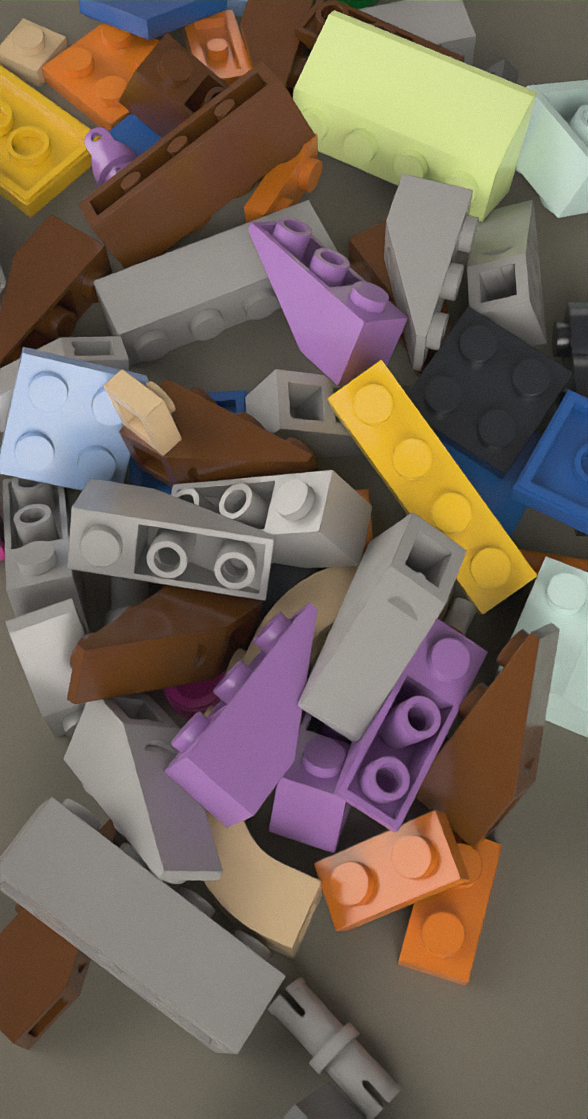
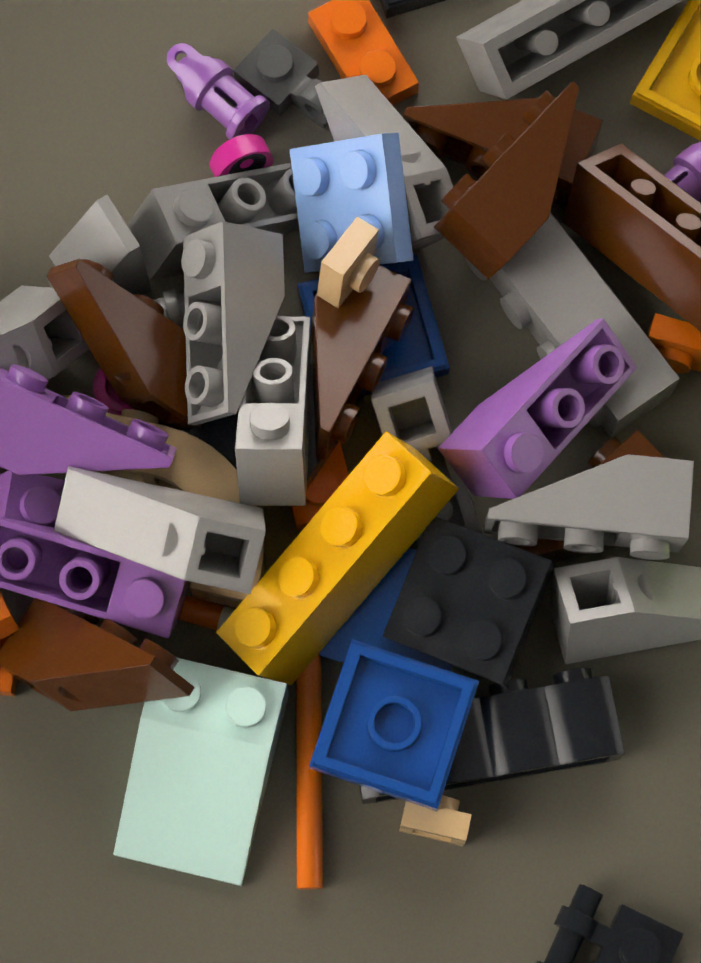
camera: 75 degrees right, 10 degrees up
none -> reddish brown slope [434,81,579,280]

